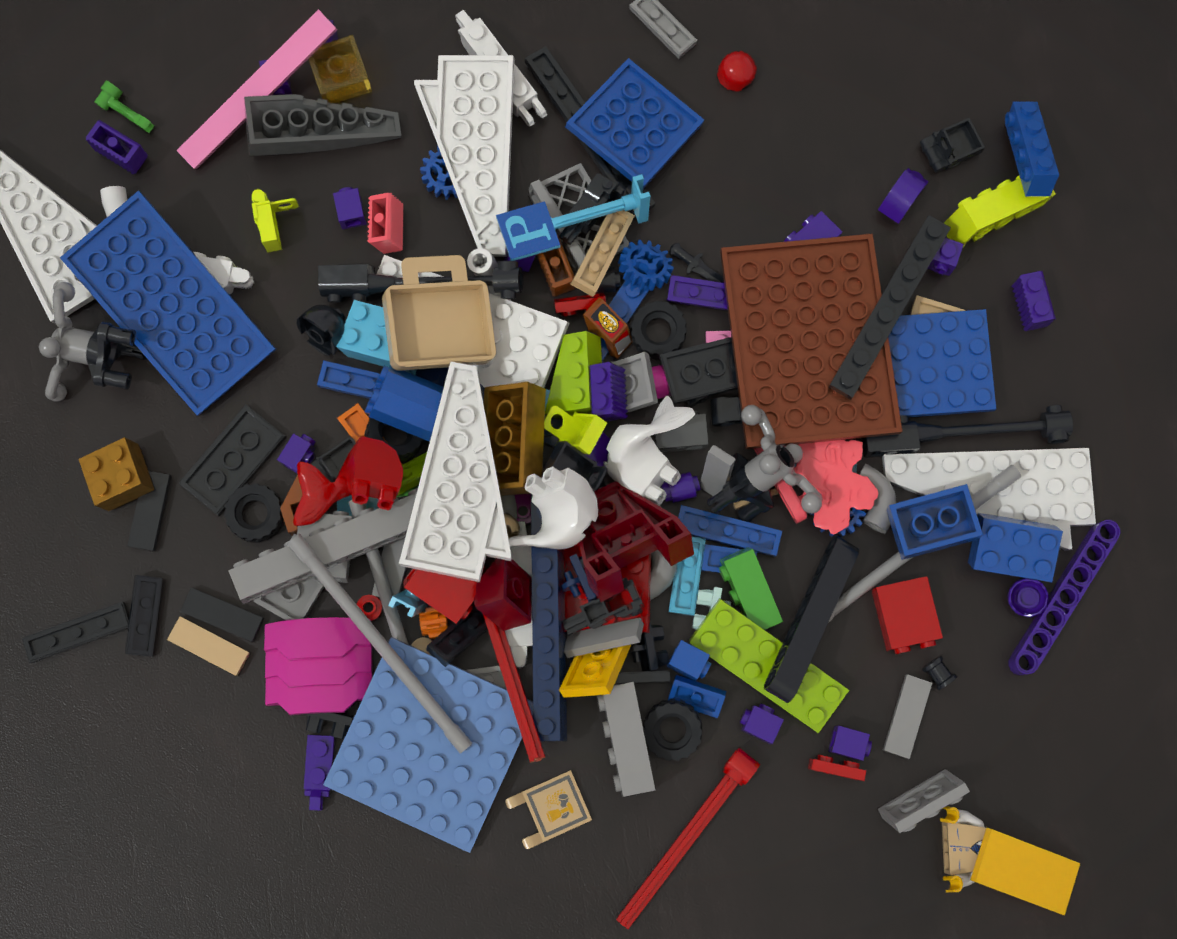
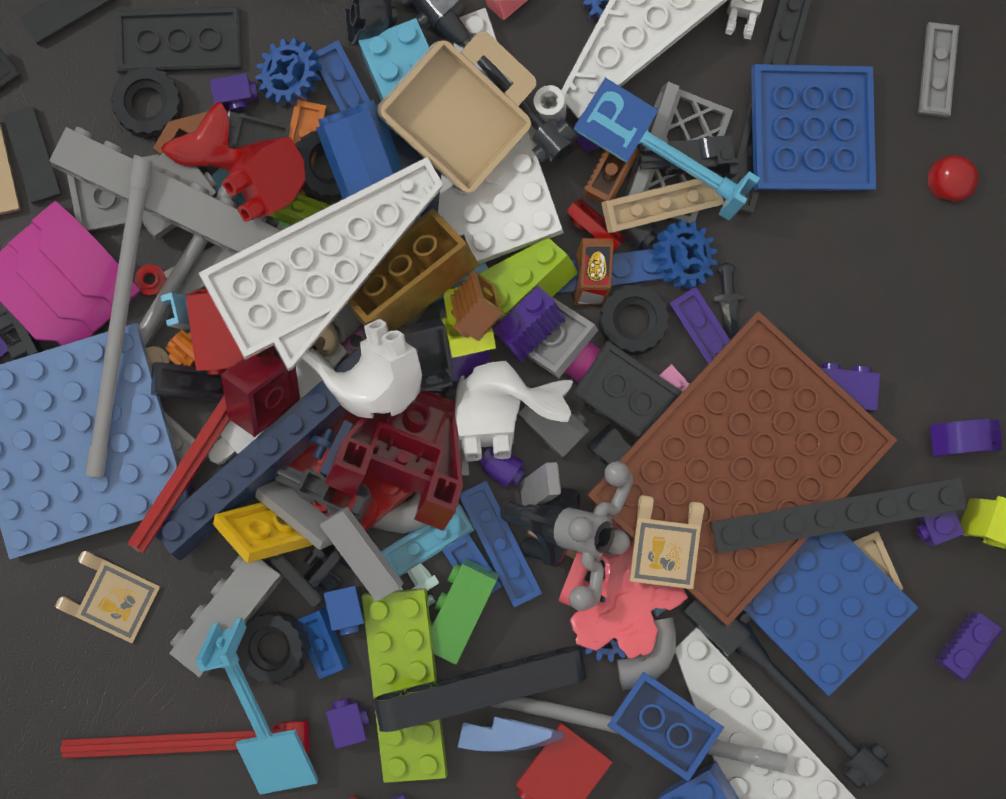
camera: 40 degrees right, 5 degrees up
none -> medium azure piece [195,617,319,795]
none -> blue gear [255,38,322,107]
none -> light grey tile [320,506,403,602]
none -> dark orange brick [450,271,504,341]
none -> medium blue slope [458,717,564,752]
none -> tan flag [629,495,705,589]

